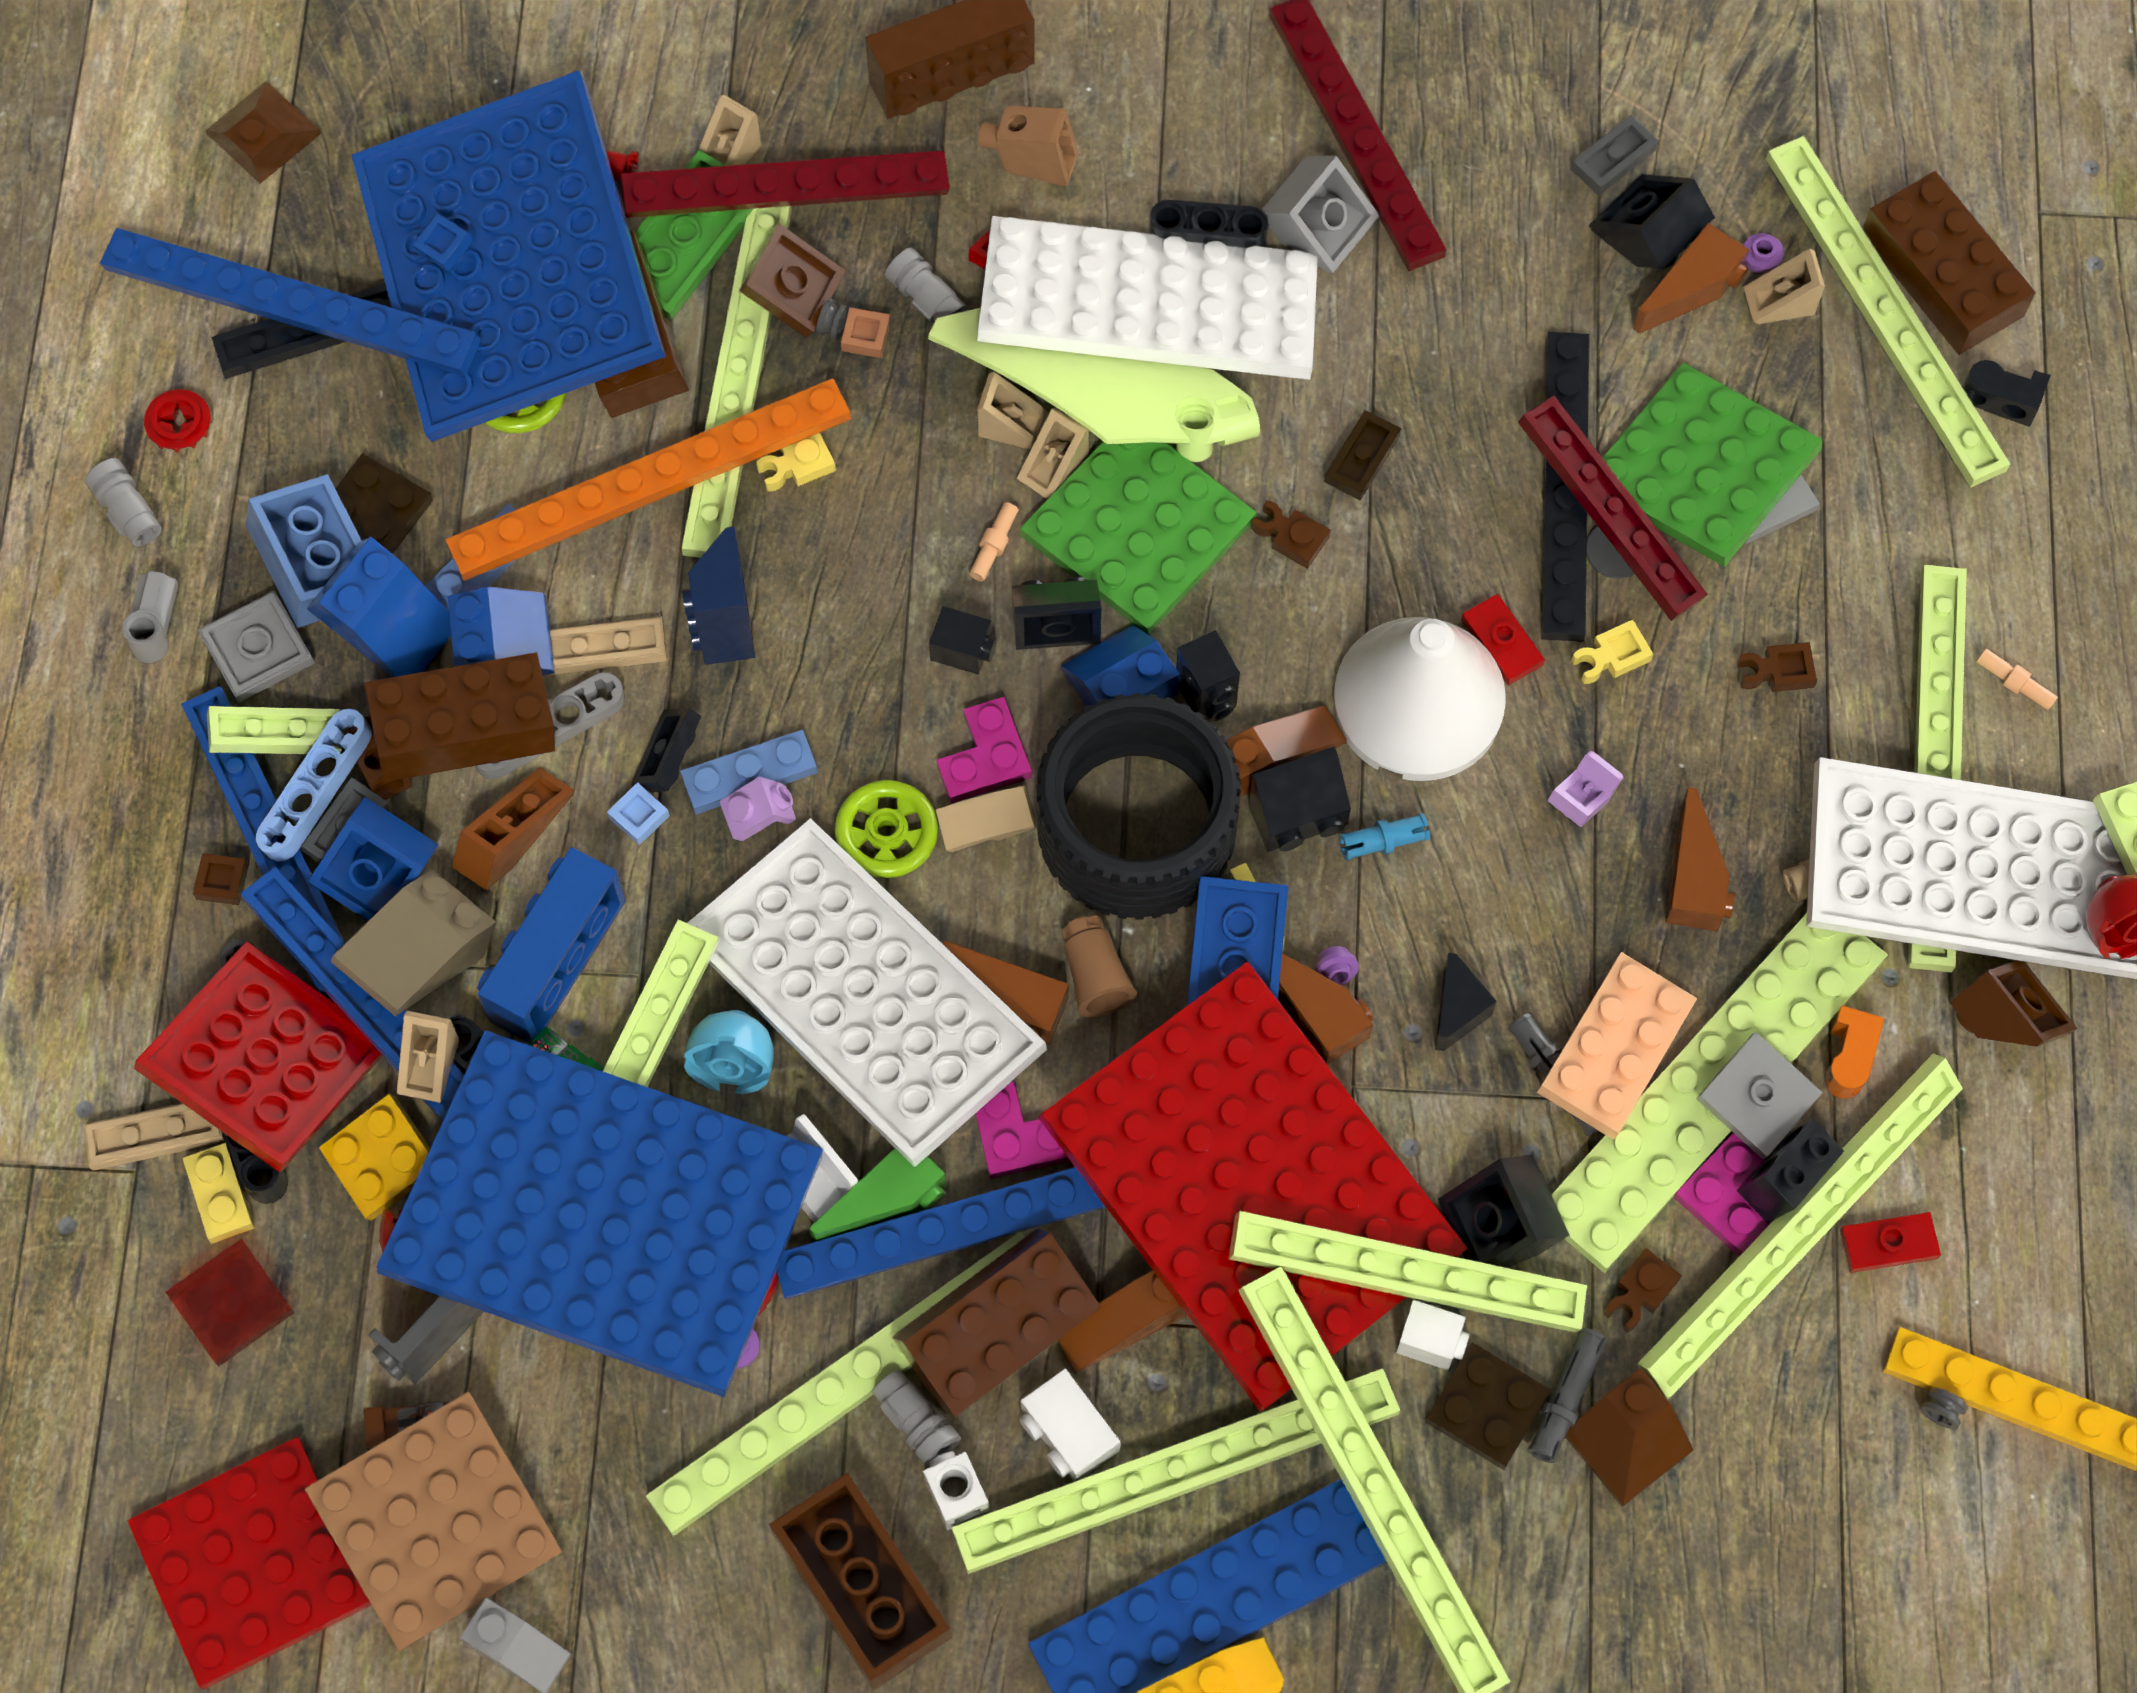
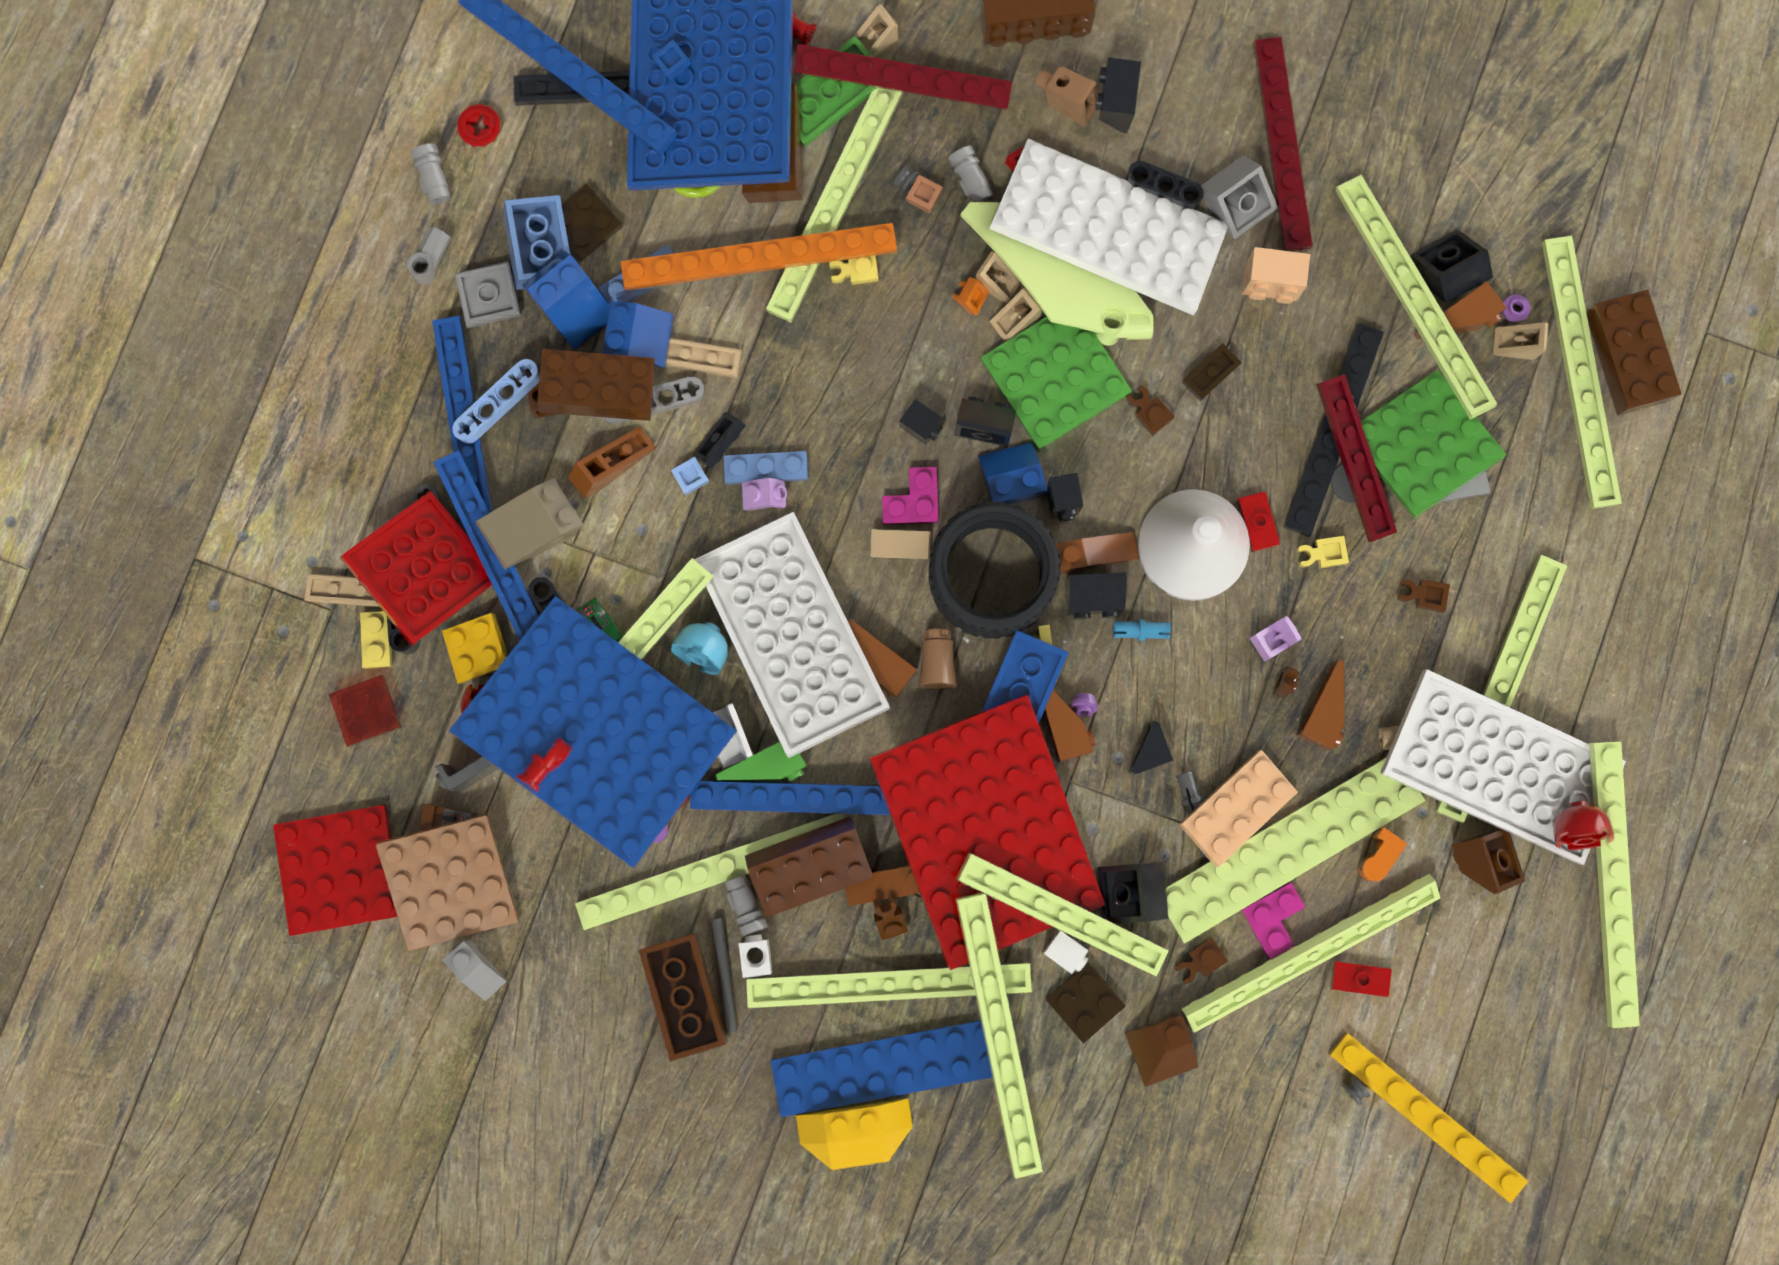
camera: 20 degrees right, 15 degrees up
reddish brown plate [193,853,248,905] -> none
yellowish green plate [207,706,342,754] -> none
dark grey plate [300,777,388,863] -> none
blue slope [308,797,439,921] -> none
tan slope [397,1011,459,1103] -> none
blue brick [477,847,626,1043] -> none
dark blue slope [682,526,755,665] -> none
reddish brown plate [739,223,846,338] -> none
lime plate [835,780,939,878] -> none
light nougat bar [969,502,1019,582] -> none
dark pink plate [975,1081,1071,1179] -> none
white brick [1019,1368,1120,1482] -> none
dark grey pin [1528,1328,1607,1463] -> none
dark grey plate [1571,115,1659,196] -> none
light grey plate [1696,1032,1823,1159] -> none
black brick [1736,1119,1844,1223] -> none
black leg [1962,360,2051,427] -> none
light nougat bar [1977,648,2058,711] -> none
none -> red connector [516,738,573,792]
none -> dark grey bar [712,918,737,1033]
none -> reddish brown plate [873,894,908,940]
none -> orange tile [952,277,989,316]
none -> black slope [1095,57,1141,133]
none -> light nougat brick [1242,247,1310,304]
none -> reddish brown plate [1273,666,1300,698]
none -> yellowish green plate [1336,175,1497,419]

